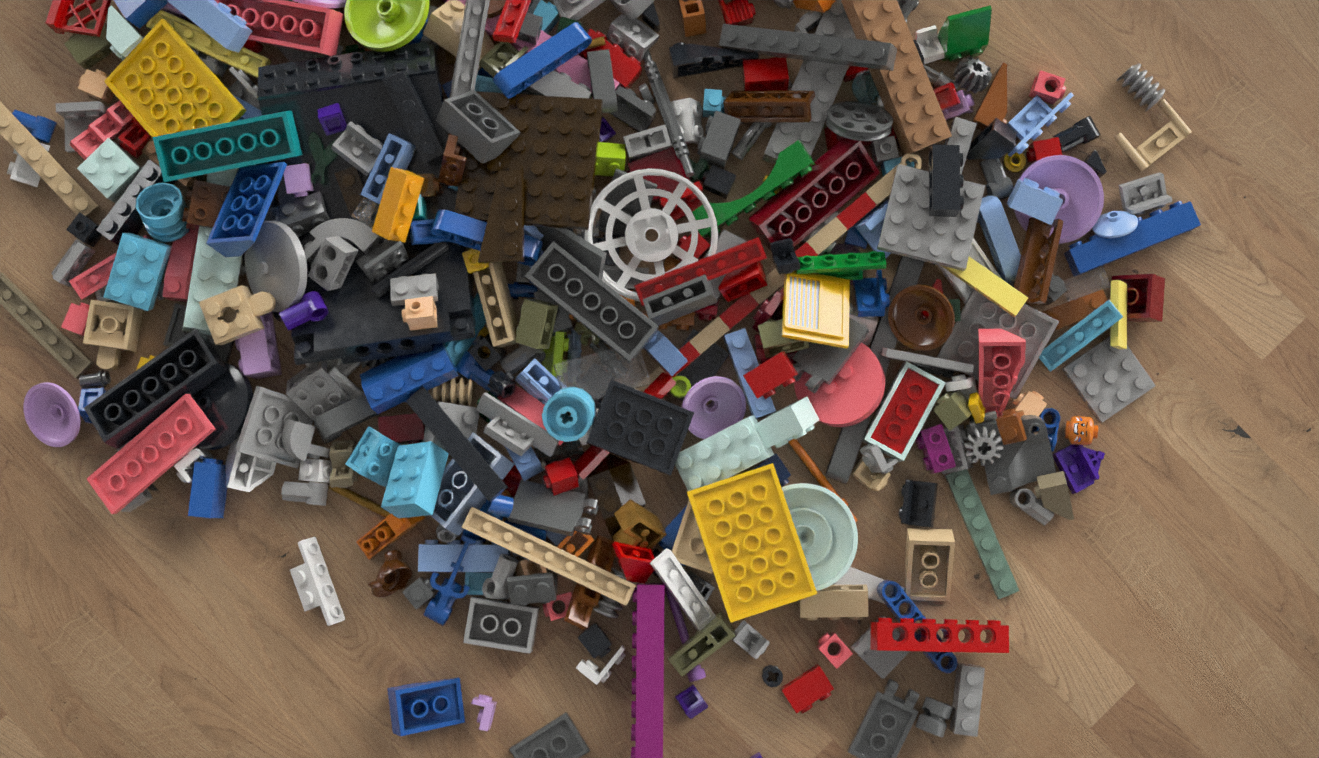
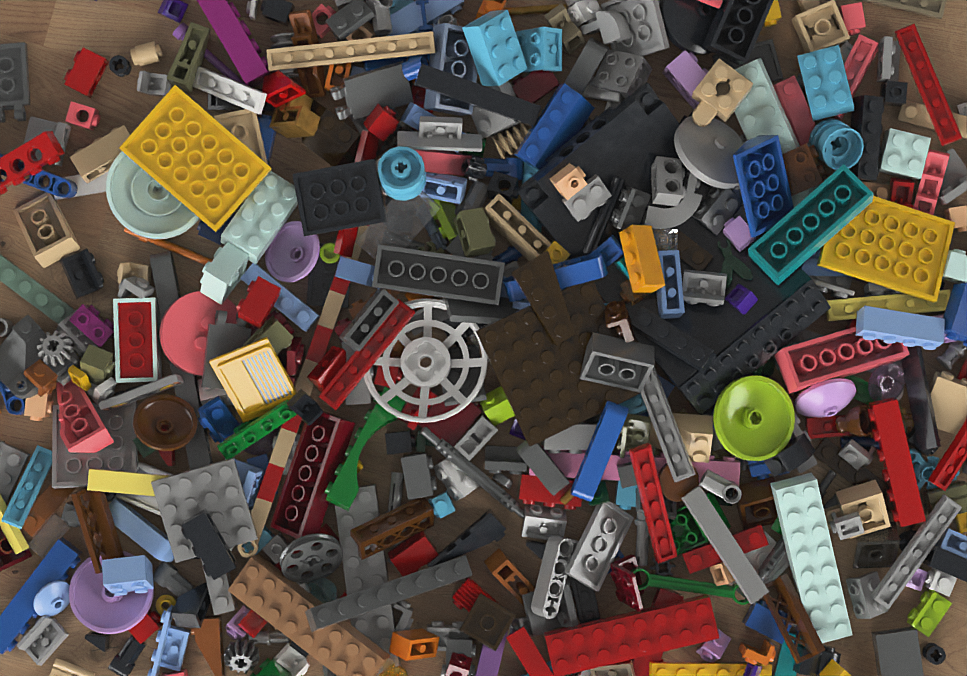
camera: 145 degrees right, 5 degrees up
dark purple piece [279,291,329,331] -> none
none -> tan brick [130,41,163,66]
none -> red tile [894,23,962,146]

